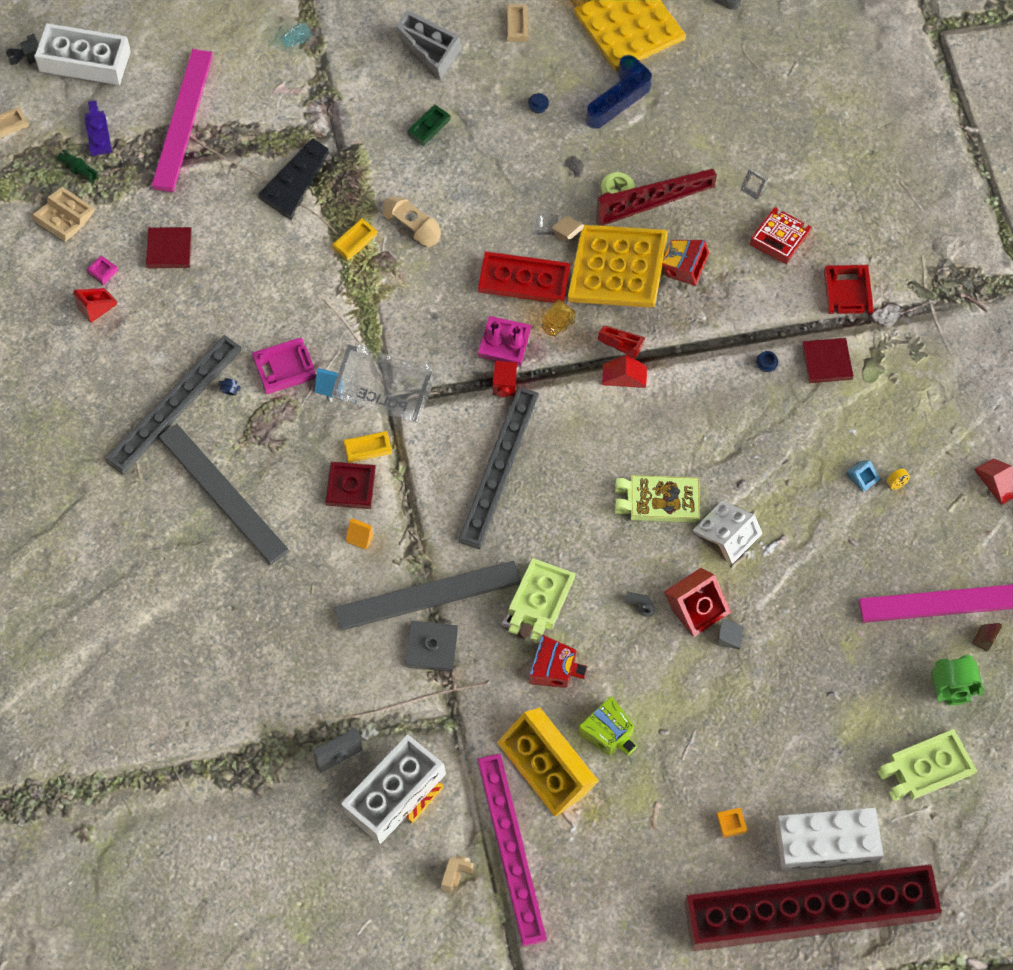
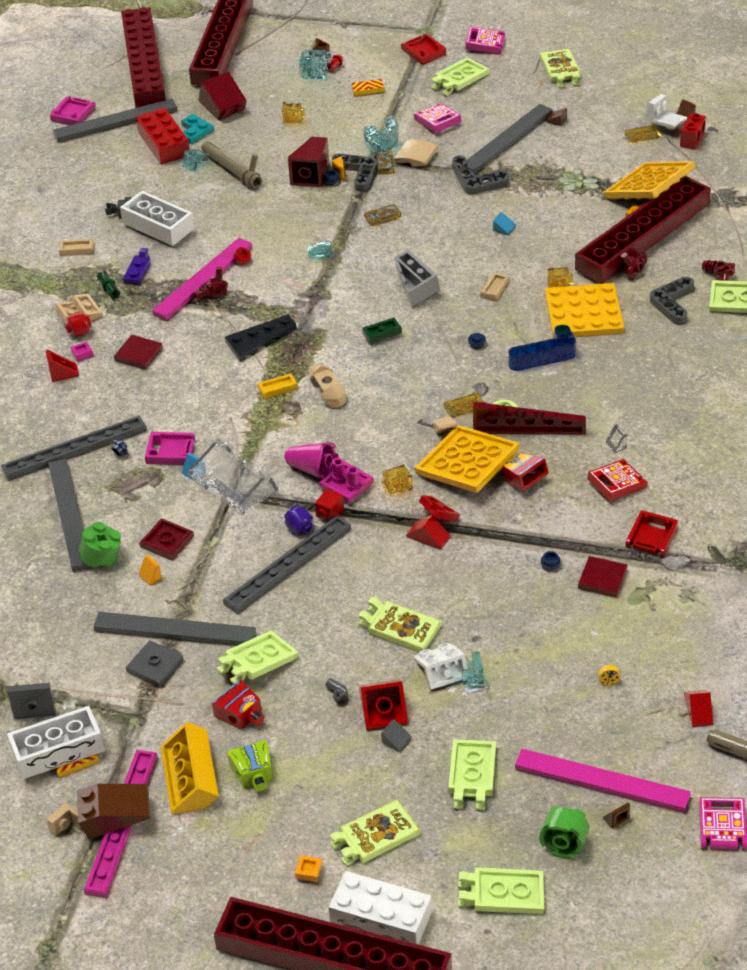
camera: 30 degrees right, 20 degrees down
yellow tile [343,431,392,463] -> none
red plate [478,251,570,304] -> none
dark azure slope [846,460,880,492] -> none
none -> red head [64,312,92,337]
none -> reddish brown slope [77,784,151,839]
none -> bright green brick [79,522,121,568]
none -> dark red piece [194,267,228,301]
none -> red tile [233,247,251,265]
none -> dark pink cone [284,442,339,480]
none -> dark purple head [284,506,313,535]
none -> yellowish green tile [329,799,420,866]
none -> clear yellow tile [444,392,484,418]
none -> yellowish green tile [448,739,496,810]
none -> clear light blue bracket [462,651,484,686]

